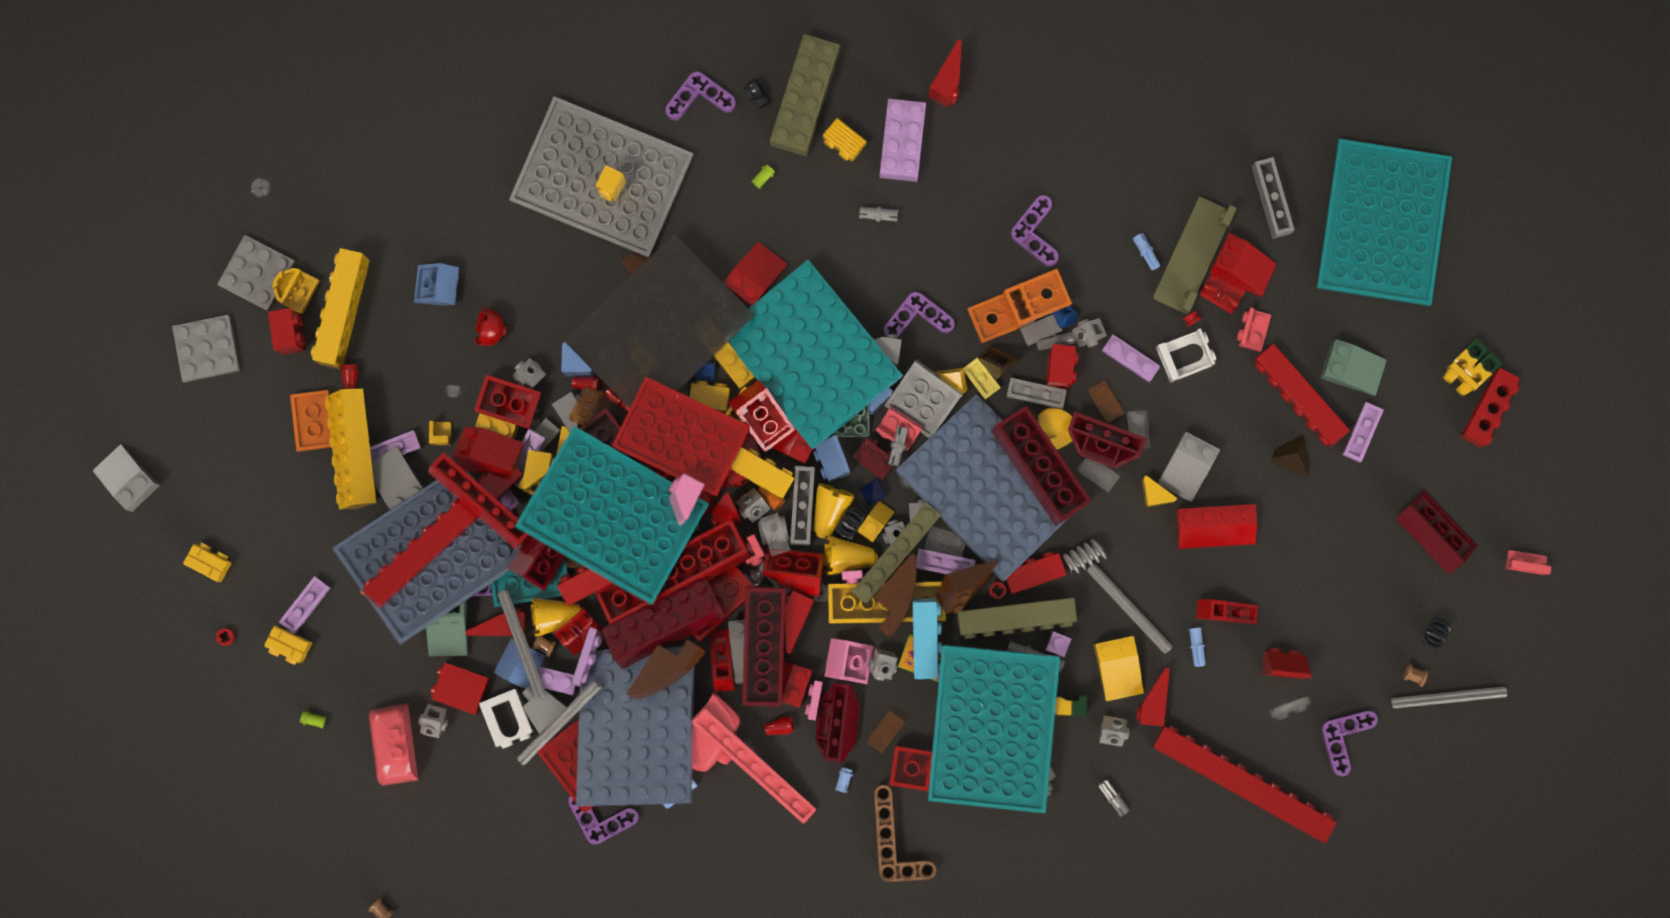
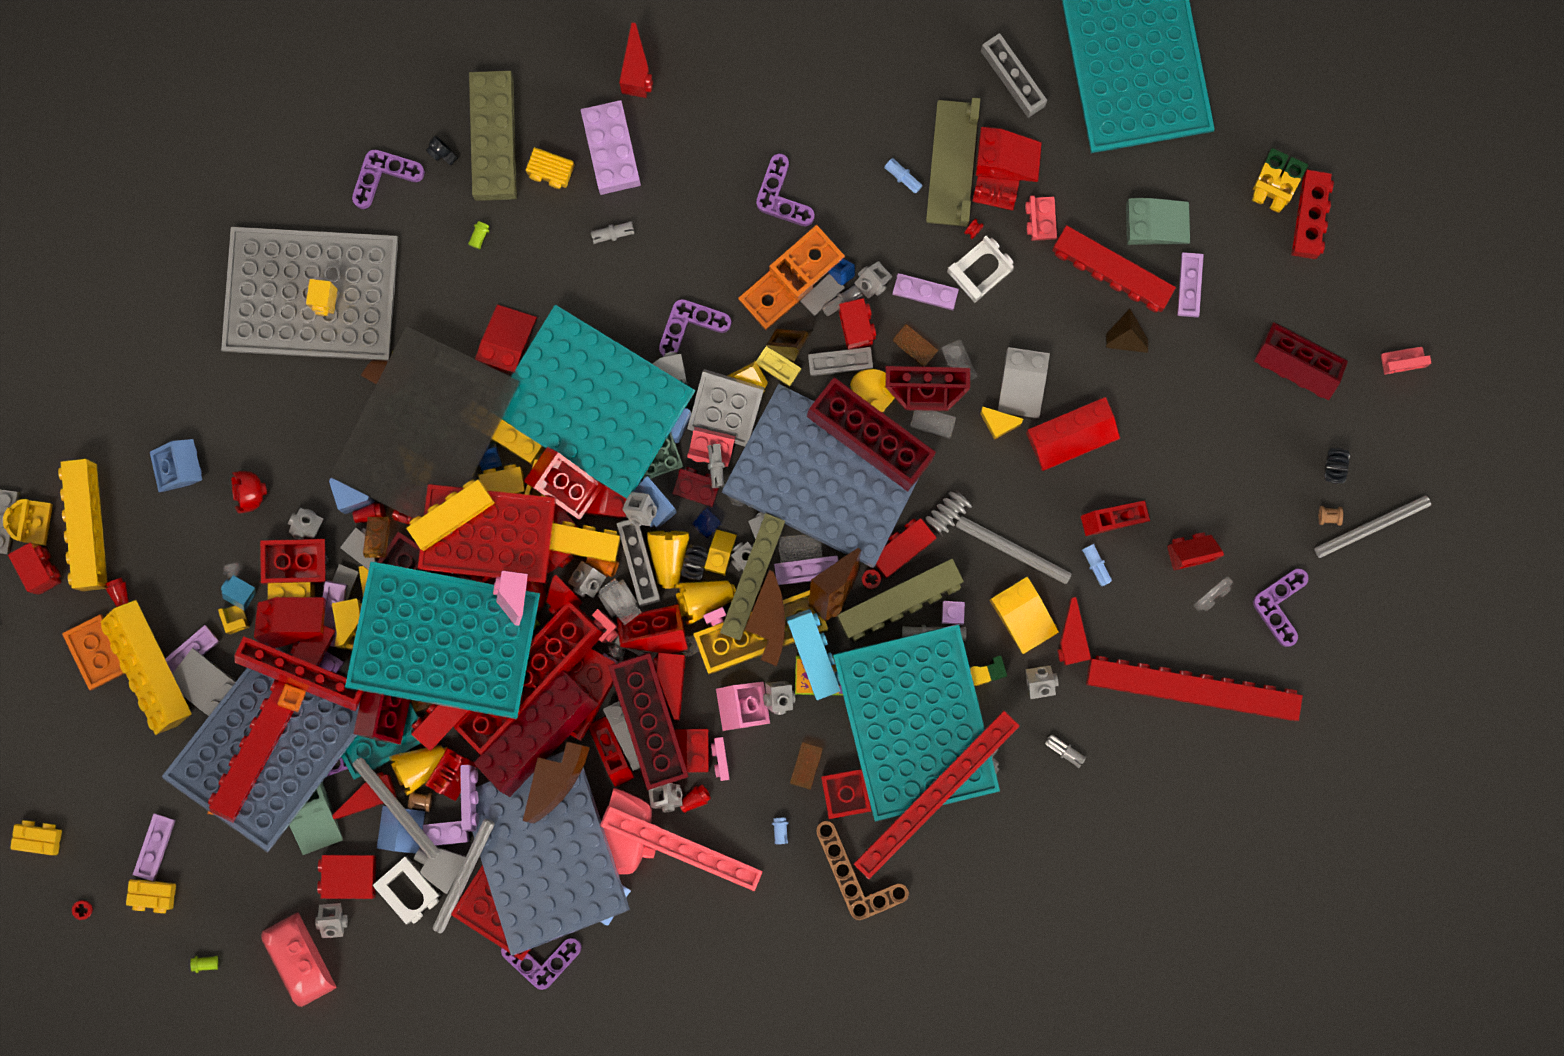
camera: 20 degrees left, 0 degrees up
dark red wedge [815,683,860,763] -> none
none -> dark azure brick [221,575,256,611]
none -> orange tile [278,684,306,712]
none -> yellow brick [407,480,495,551]
none -> light grey brick [623,492,657,526]
none -> light grey brick [649,783,683,812]
none -> red plate [854,710,1020,879]

